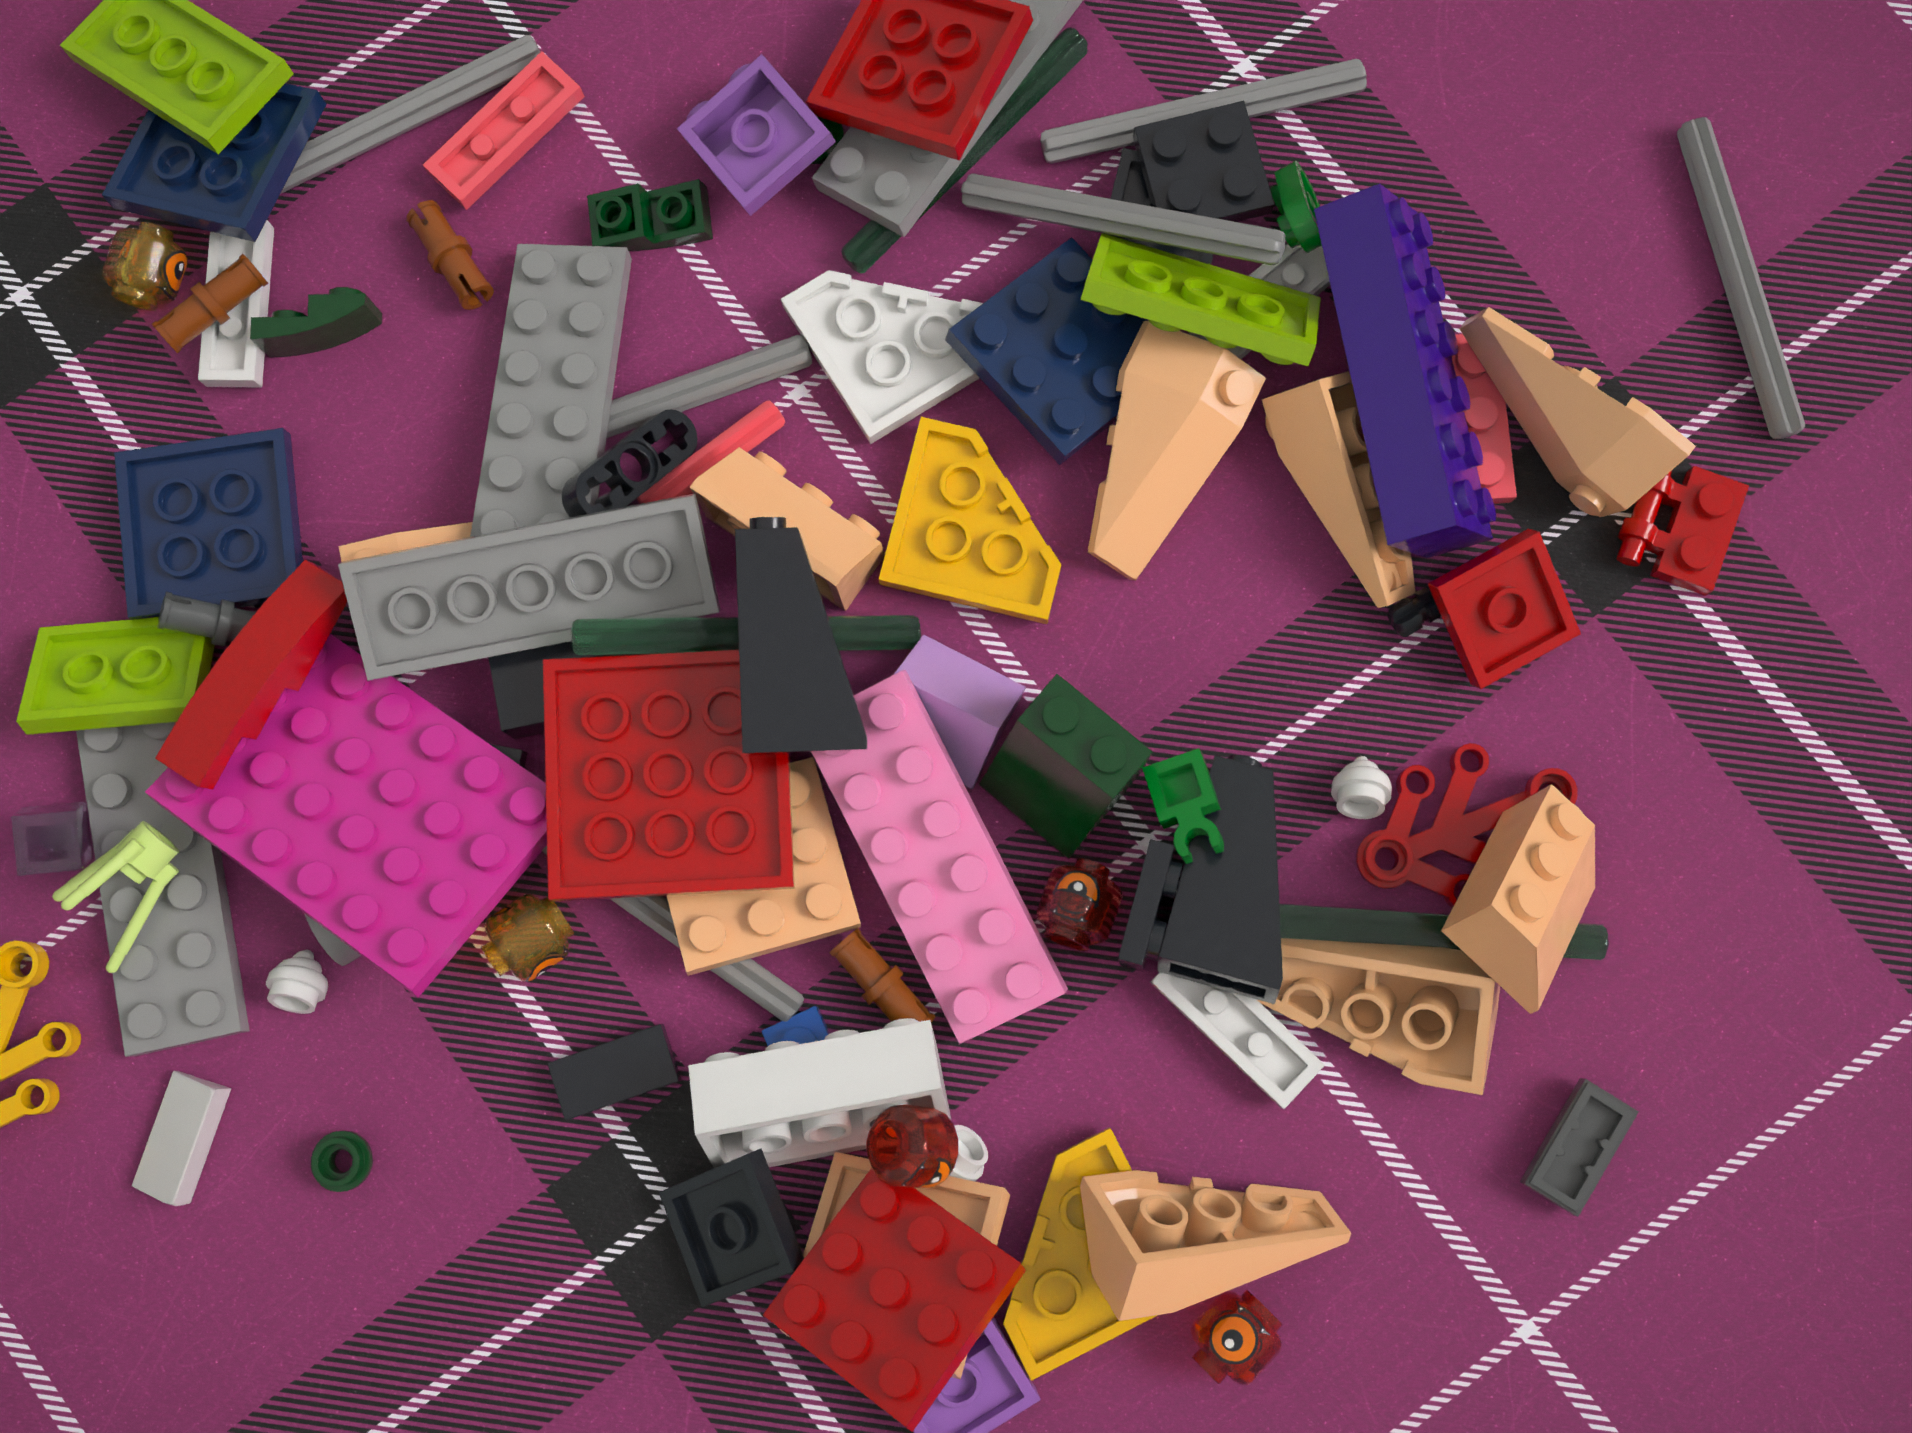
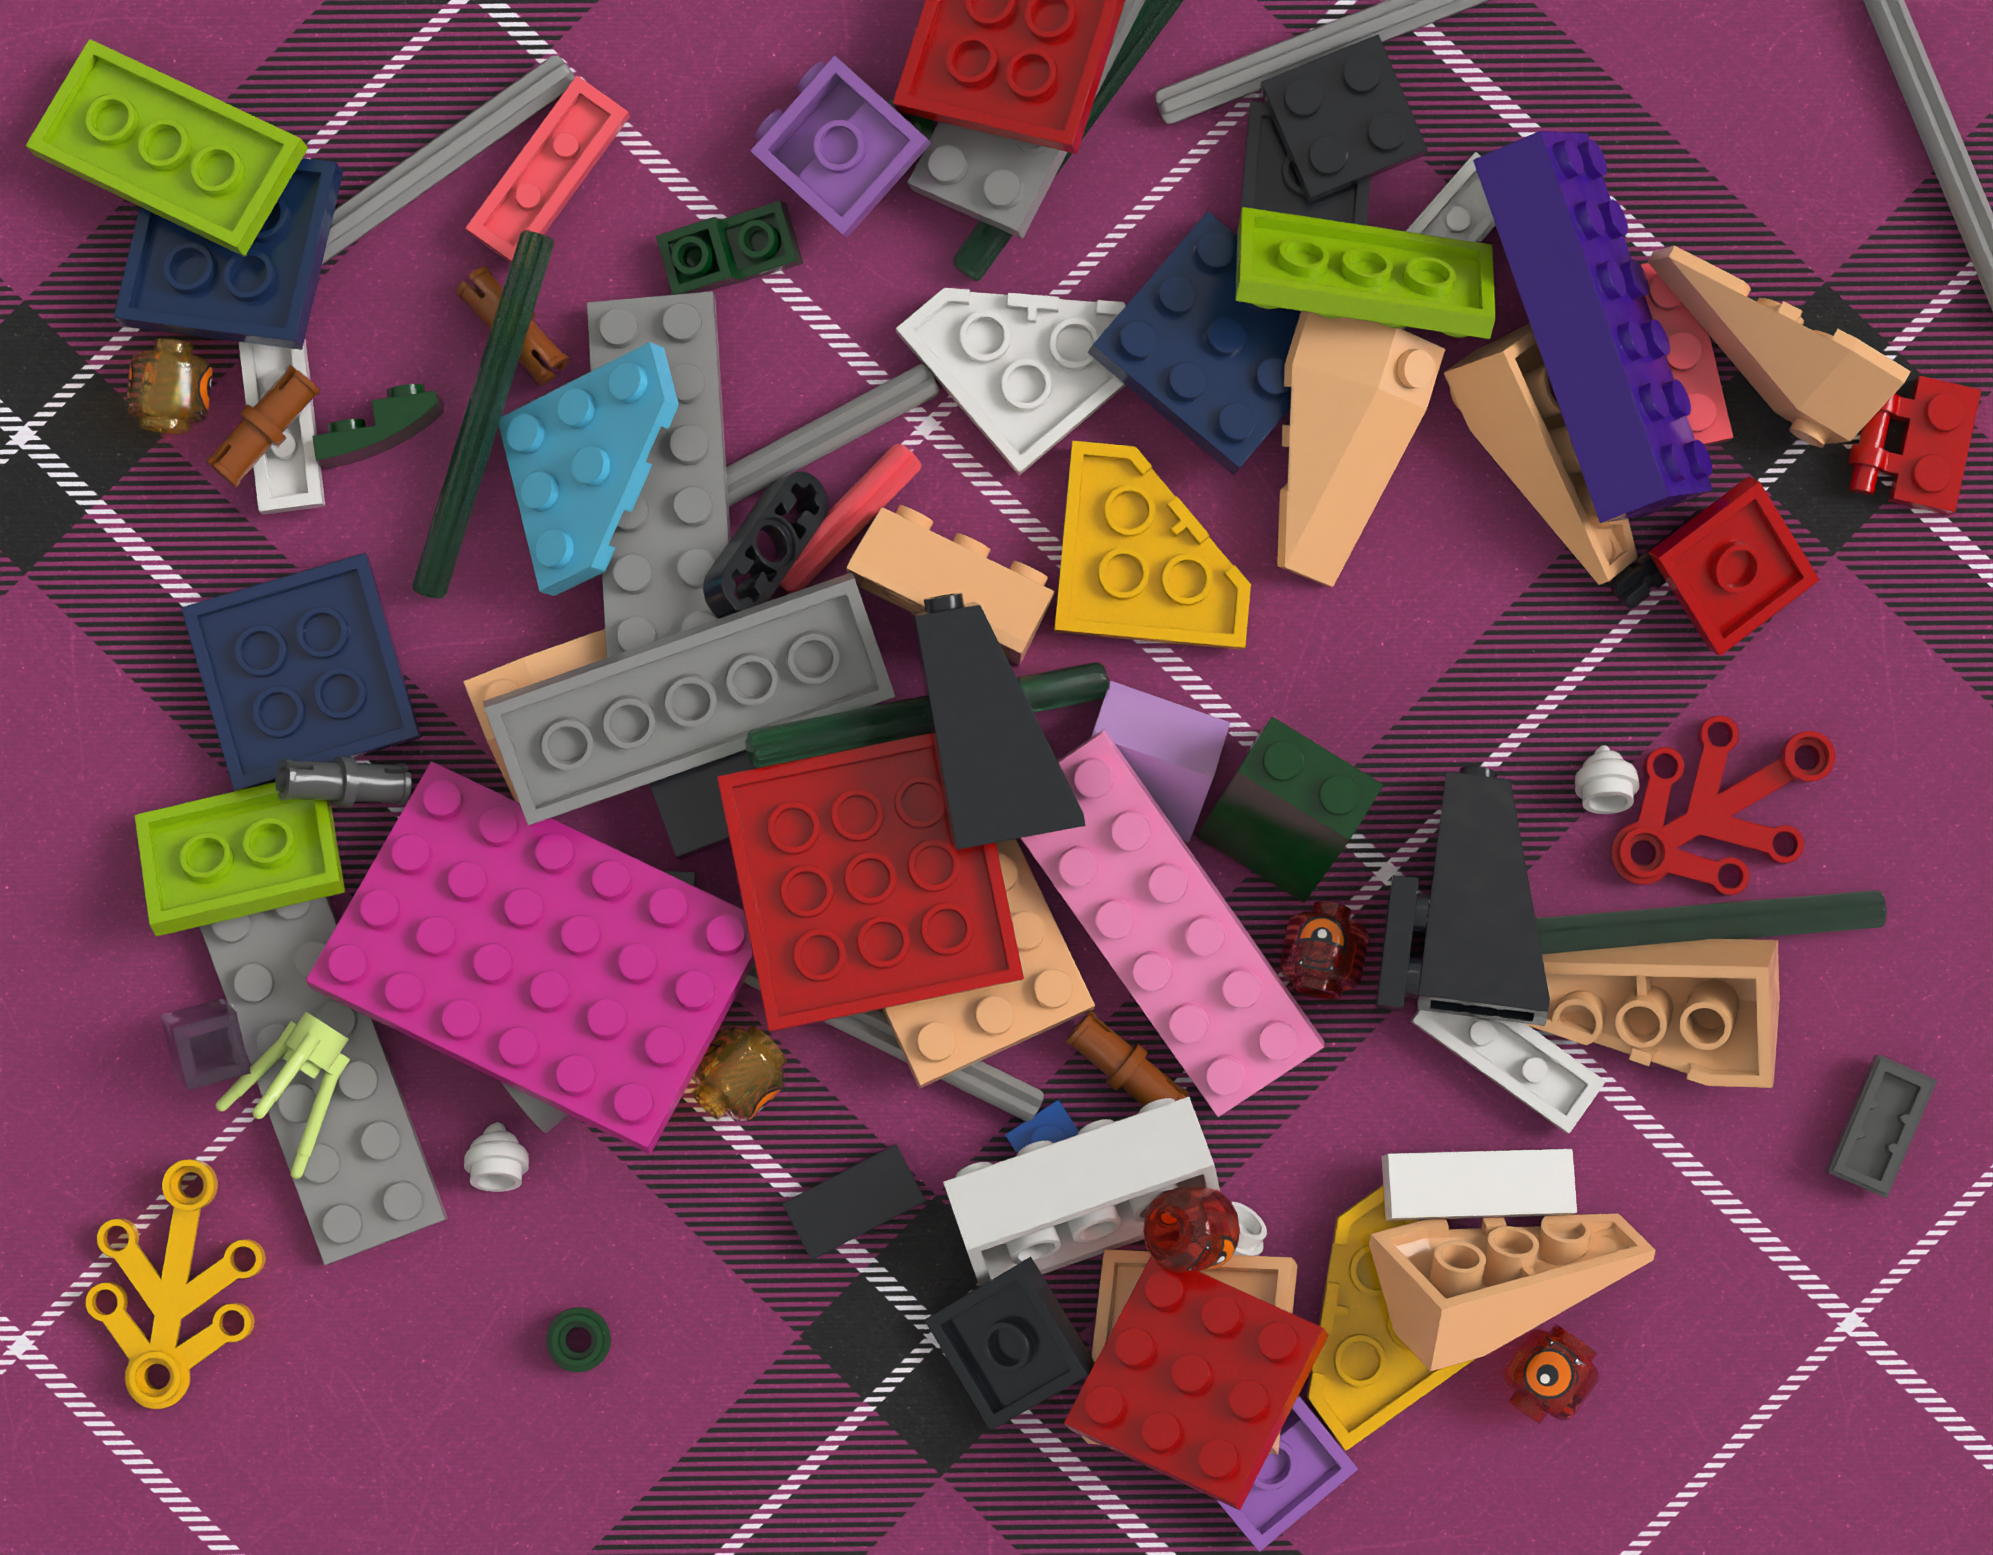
camera: 25 degrees left, 5 degrees up
white slope [132,1071,231,1207] -> none
red slope [155,560,347,789] -> none
light grey axle [961,174,1285,265] -> none
green plate [1142,748,1224,864] -> none
green plate [1270,160,1322,253] -> none
light nougat slope [1441,784,1595,1014] -> none
none -> clear green axle [412,230,554,599]
none -> medium azure plate [497,342,679,596]
none -> white tile [1382,1149,1577,1221]

